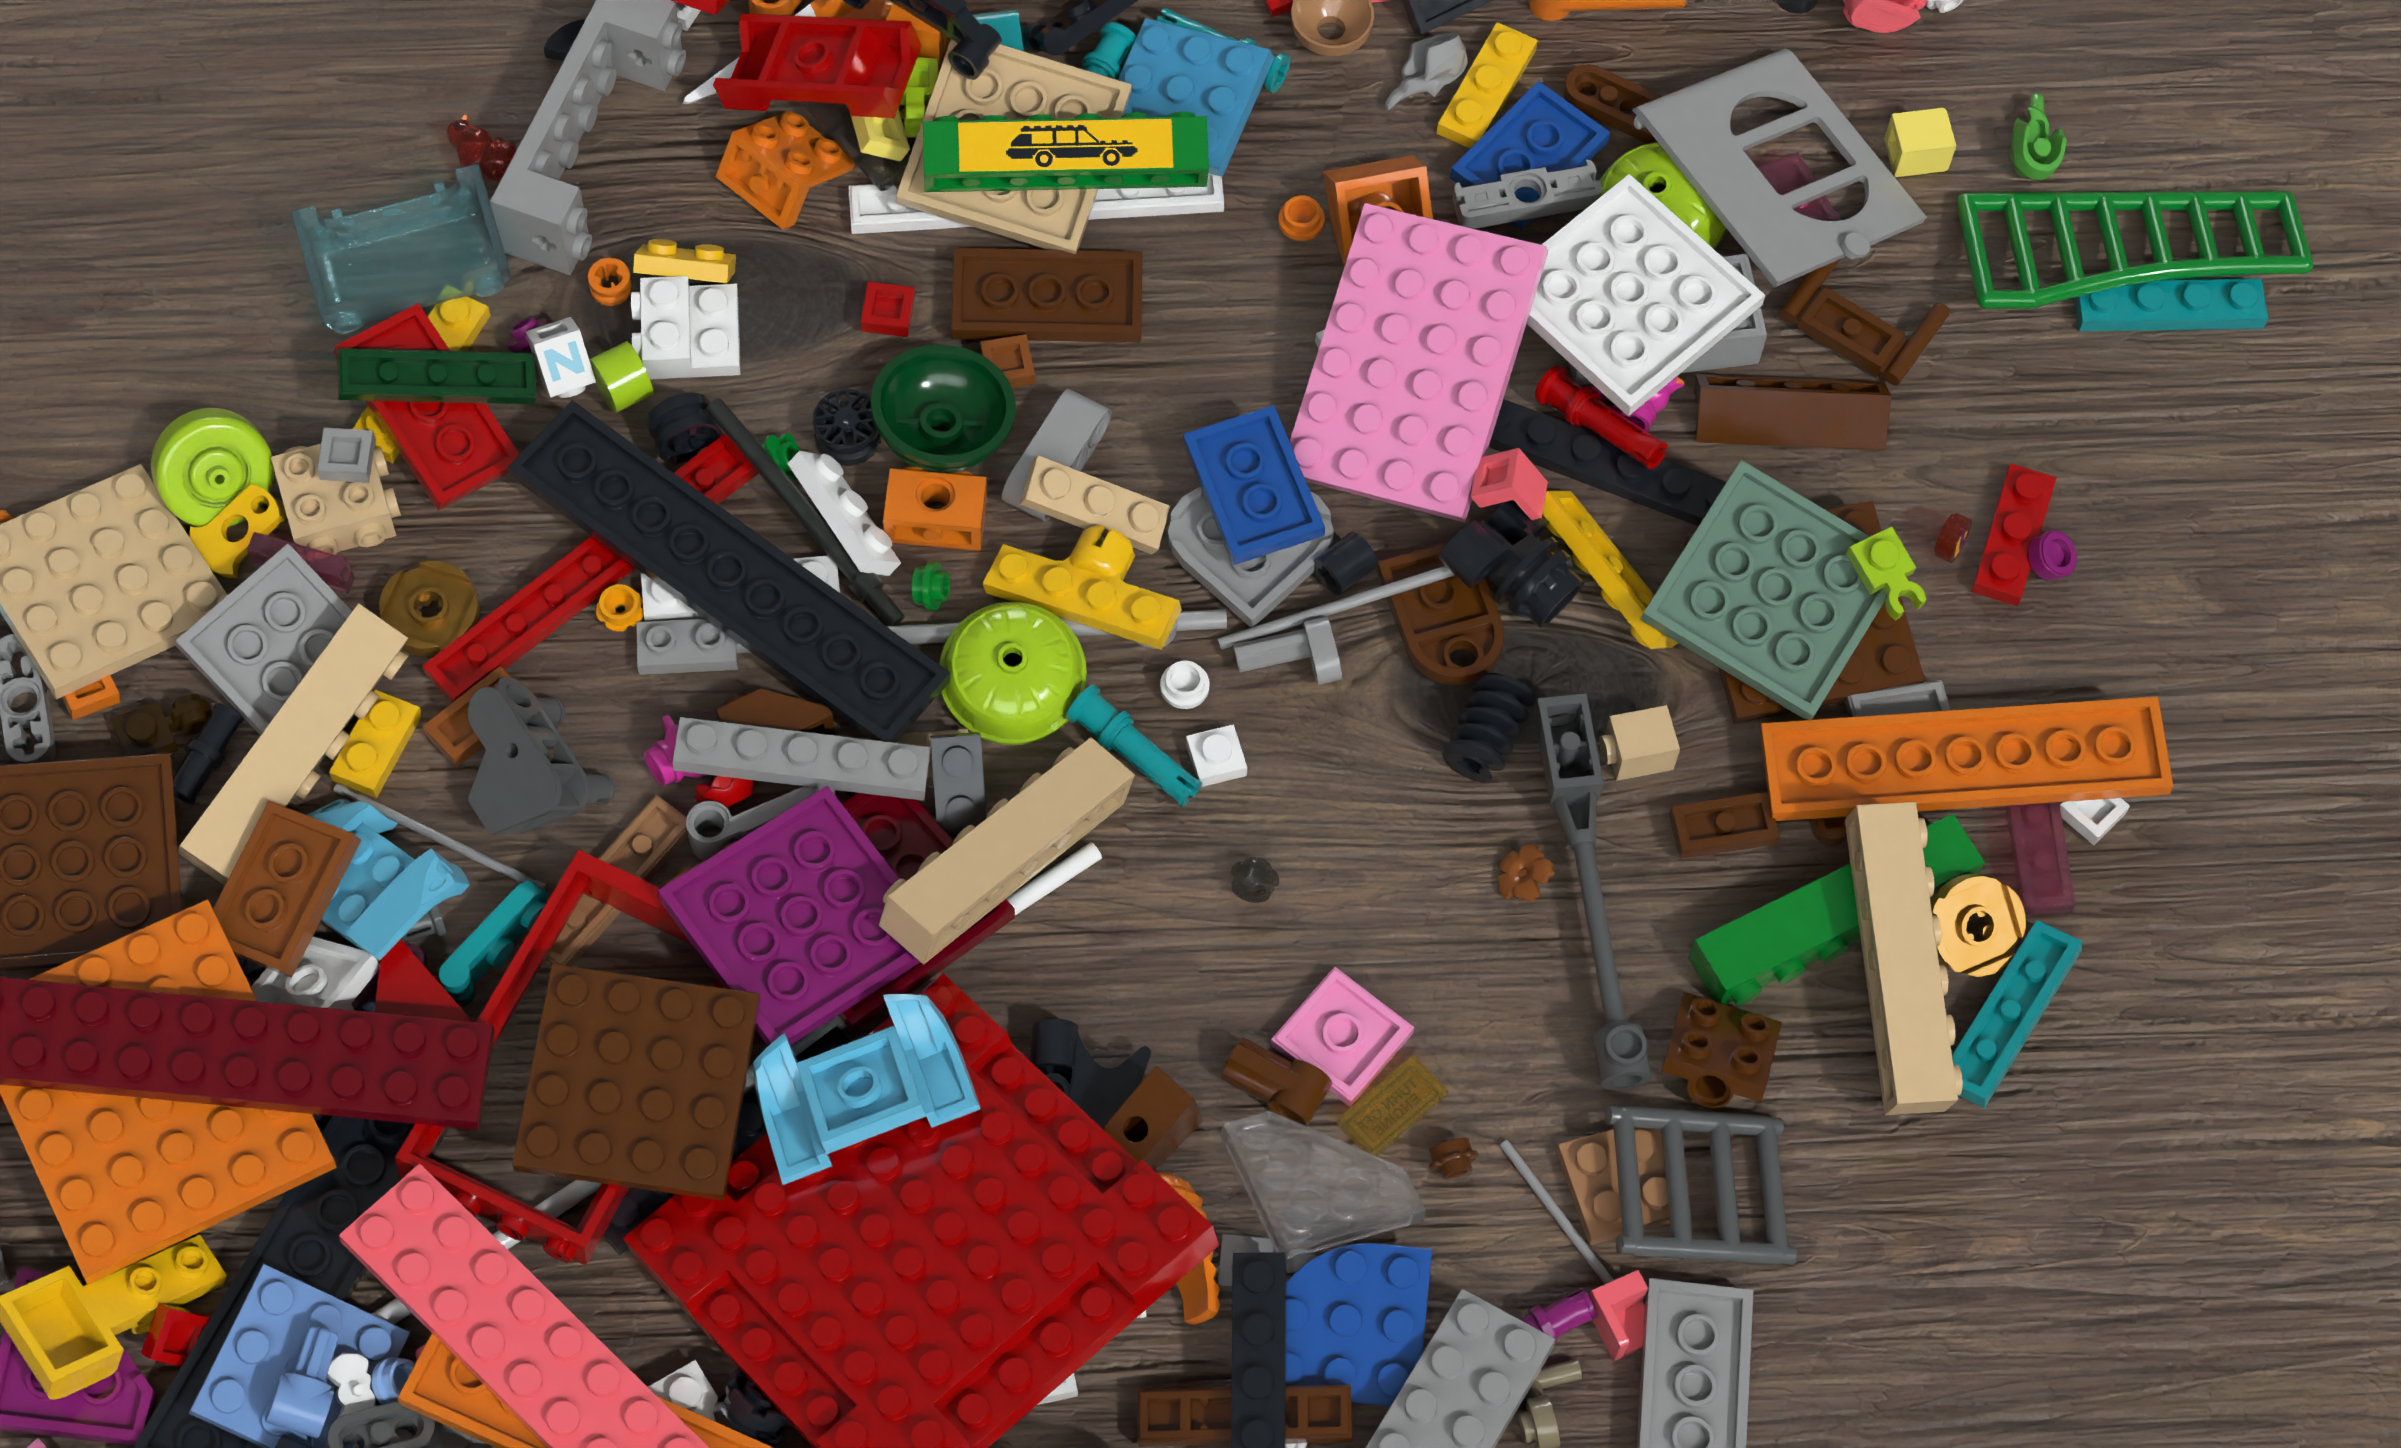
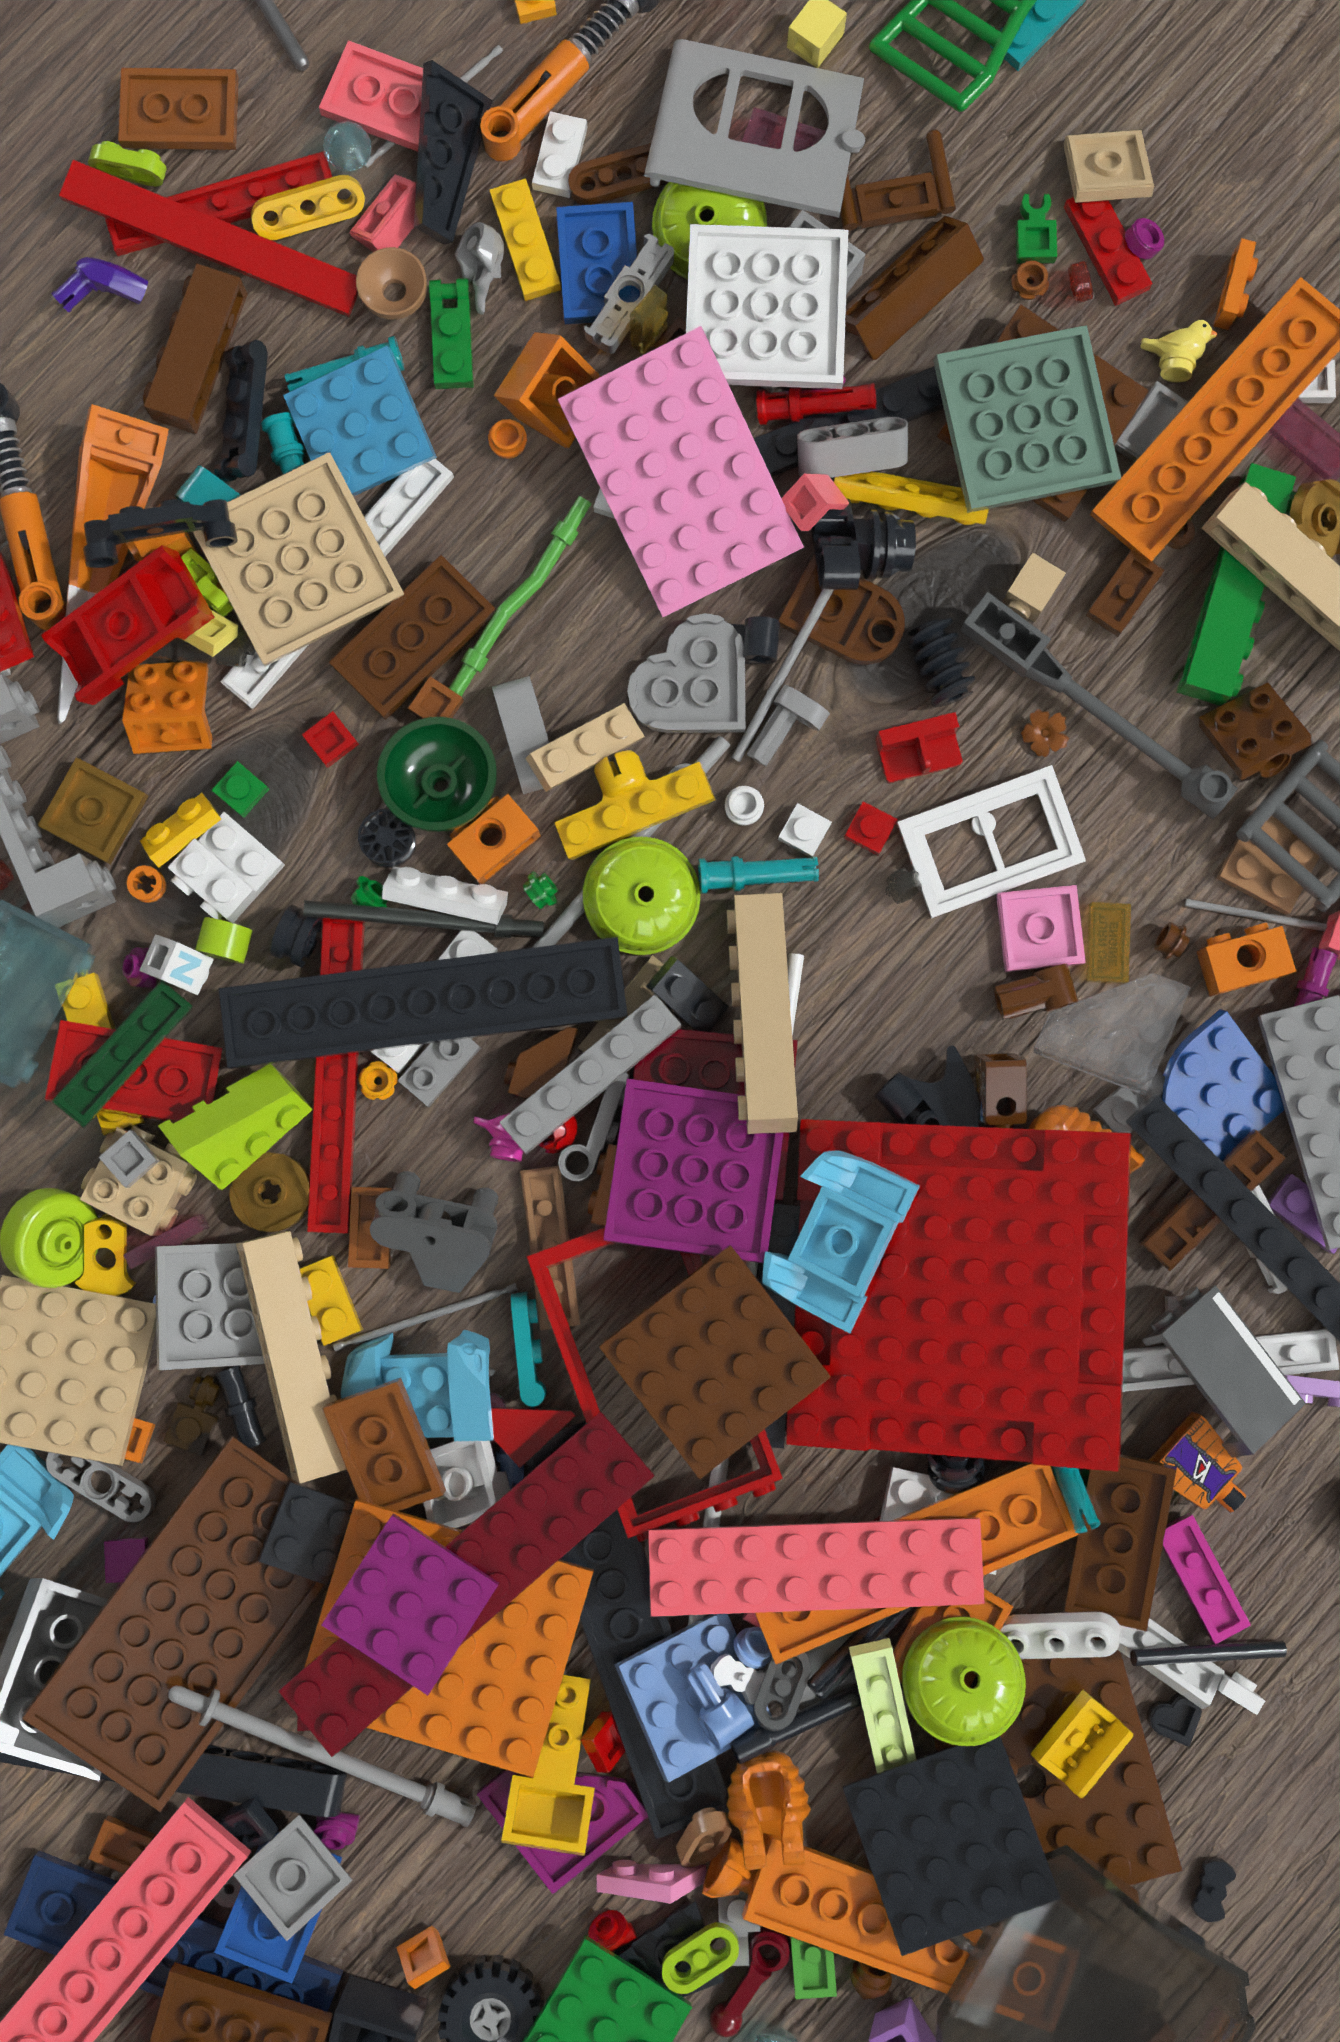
camera: 40 degrees left, 20 degrees up
brick [922,111,1209,192] -> none
blue plate [1183,405,1325,565] -> none
lime plate [1846,526,1926,620] -> none
none -> pearl gold plate [38,757,149,865]
none -> lime wedge [158,1064,313,1190]
none -> green plate [212,761,270,818]
none -> black plate [258,1480,354,1586]
none -> magenta plate [321,1514,499,1696]
none -> green plate [429,278,474,389]
none -> bright green bar [449,496,591,697]
none -> white plate [532,111,588,198]
none -> clear yellow plate [630,285,668,355]
none -> light grey beam [797,417,908,478]
none -> red plate [844,801,898,856]
none -> red panel [875,712,963,783]
none -> white door [897,765,1086,918]
none -> dark orange plate [1011,261,1049,300]
none -> green plate [1016,194,1057,264]
none -> tan tile [1064,130,1154,203]
none -> light yellow animal [1140,320,1217,382]
none -> orange brick [1197,923,1296,997]
none -> orange plate [1213,238,1258,330]

